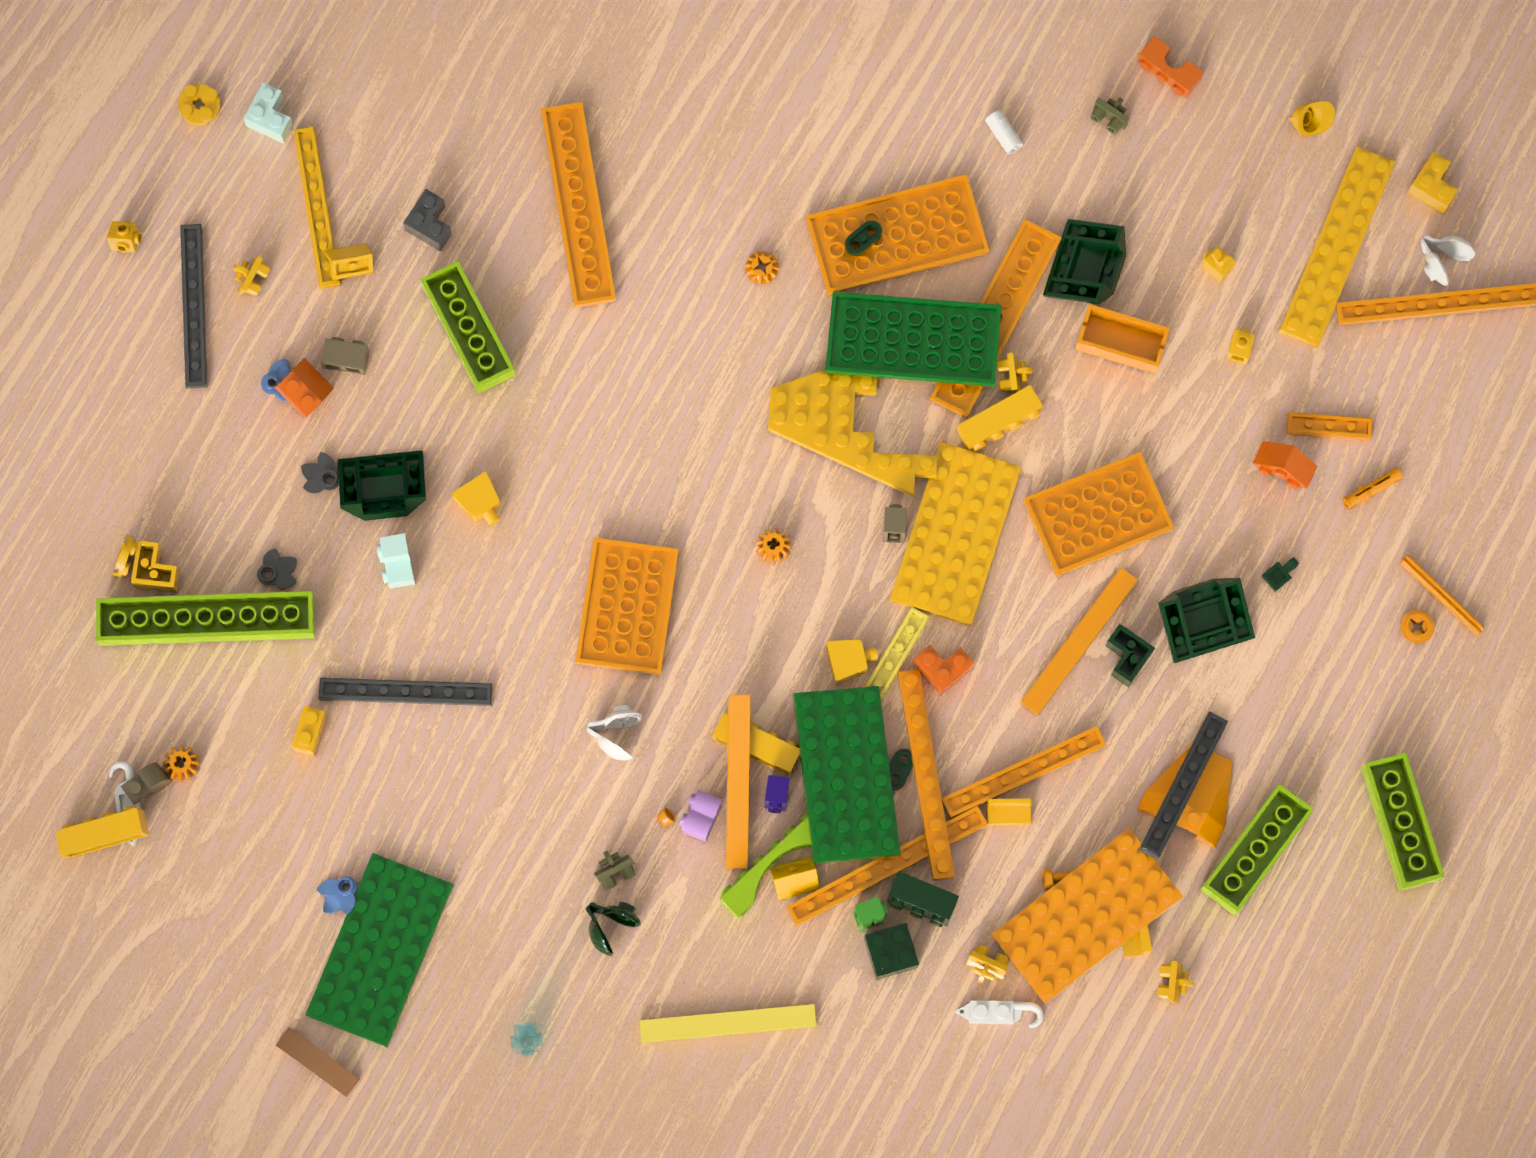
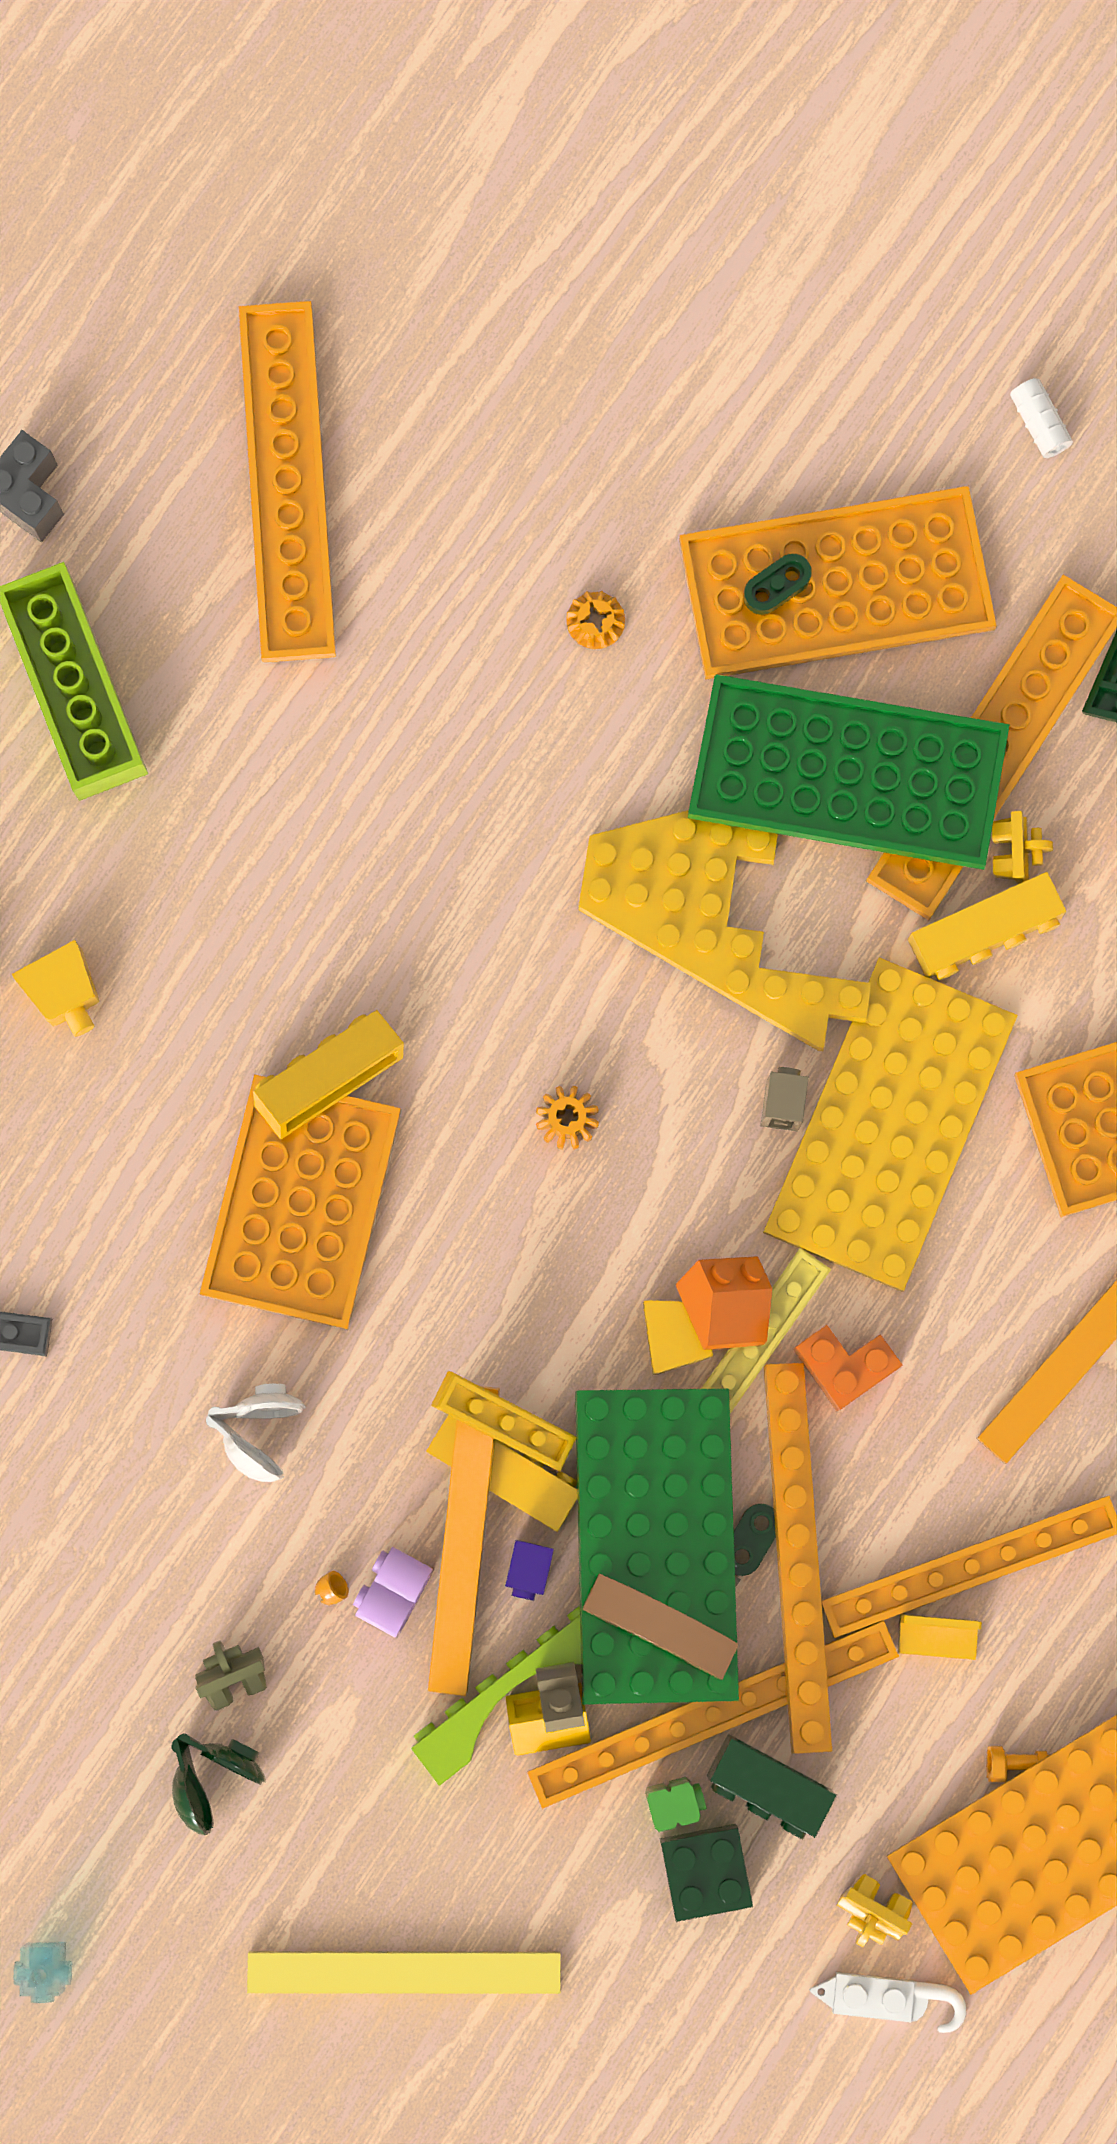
camera: 10 degrees right, 5 degrees up
none -> yellow brick [253,1010,404,1139]
none -> yellow tile [431,1371,576,1472]
none -> dark tan brick [536,1662,585,1733]
none -> medium nougat slope [582,1574,739,1680]
none -> orange slope [675,1256,773,1350]

